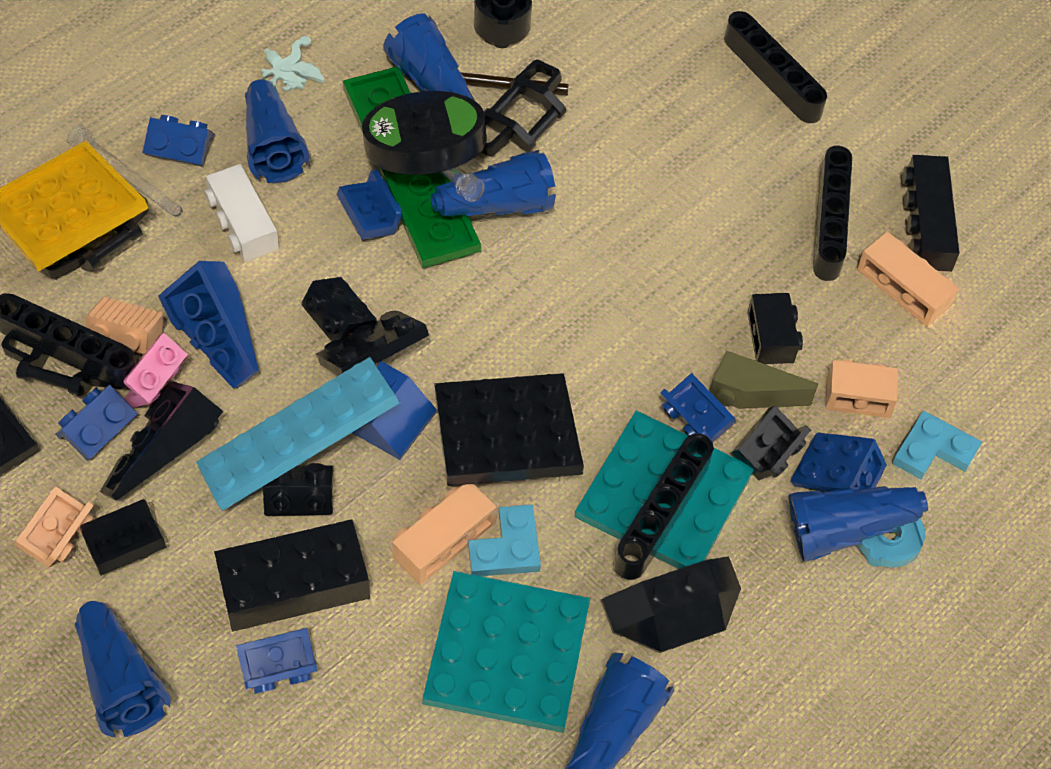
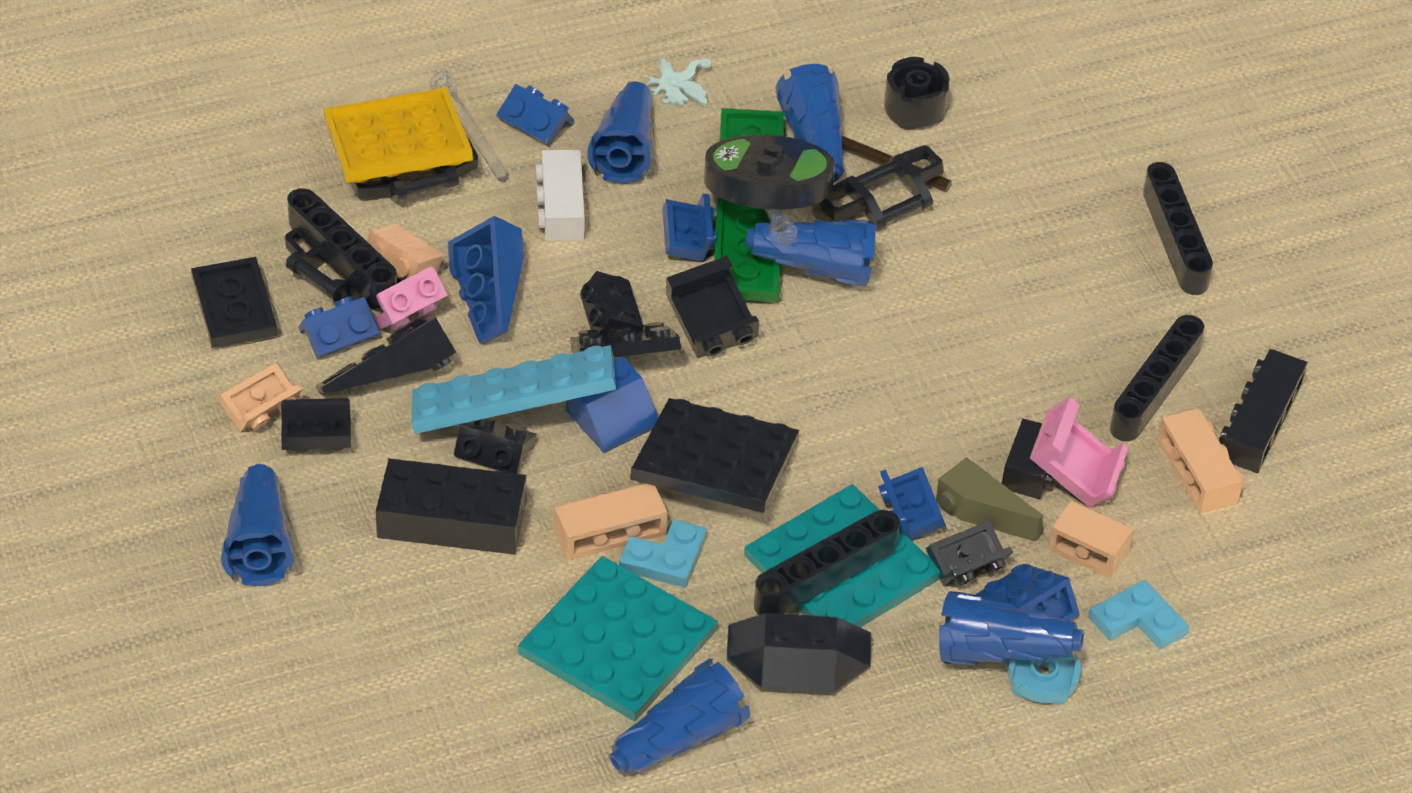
camera: 25 degrees right, 10 degrees down
blue bracket [236,628,318,694] -> none
none -> black panel [666,255,759,358]
none -> bright pink panel [1030,397,1128,508]

